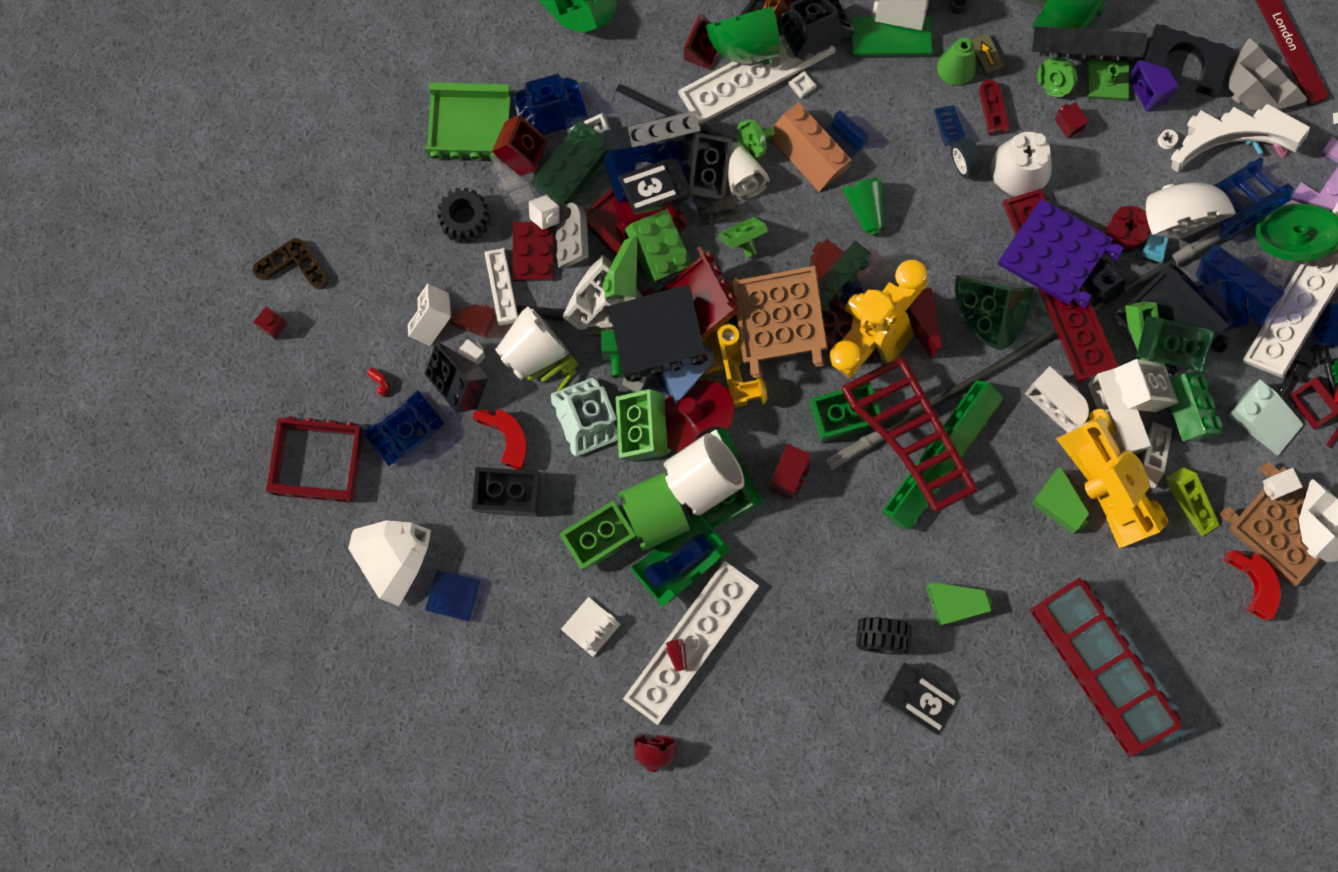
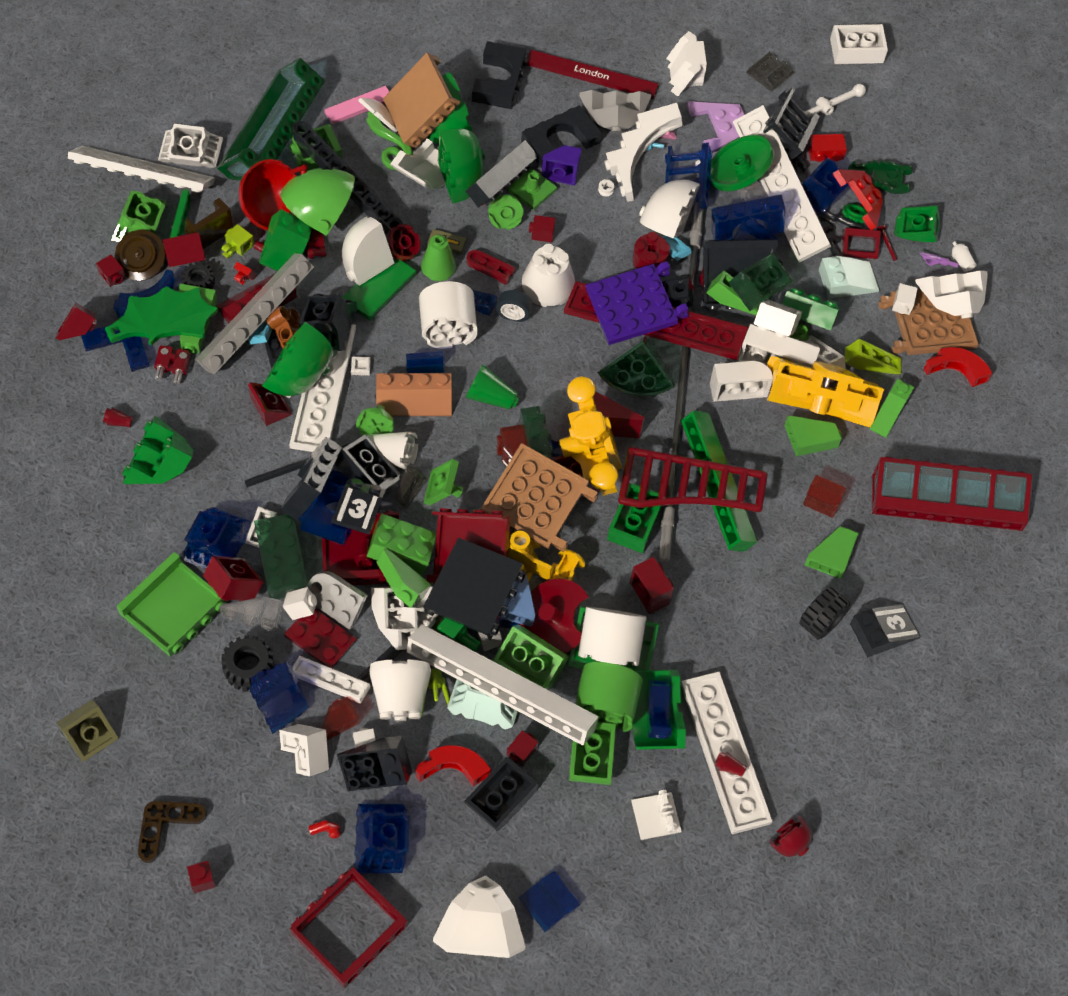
camera: 60 degrees left, 15 degrees down
none -> olive slope [56,700,119,762]
none -> clear blue slope [249,662,309,734]
none -> dark red cylinder [386,224,421,261]
none -> white brick [407,624,599,745]
none -> white brick [419,281,477,349]
none -> dark red brick [506,730,538,767]
none -> bright green plate [791,324,809,341]
none -> clear red piece [803,475,846,518]
none -> bright green slope [870,379,914,438]

